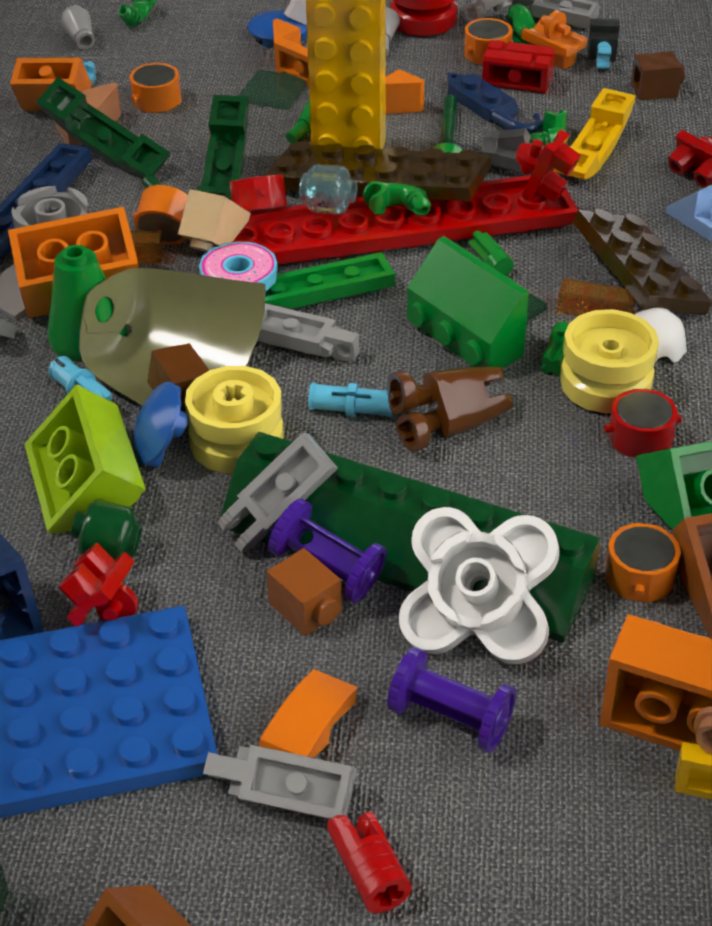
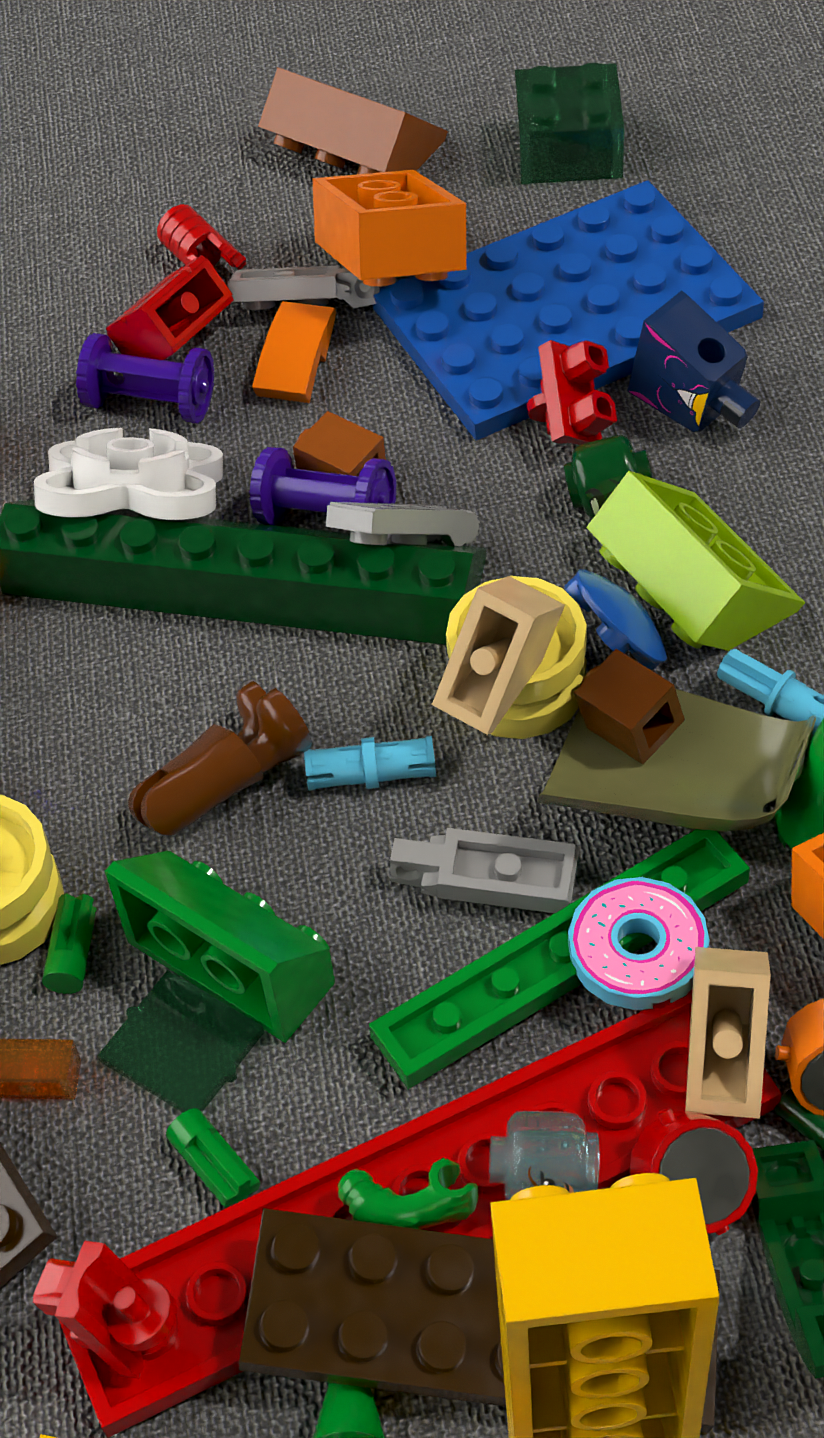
camera: 170 degrees right, 10 degrees up
none -> red brick [106,255,234,360]
none -> orange brick [312,170,467,286]
none -> tan slope [432,576,565,735]

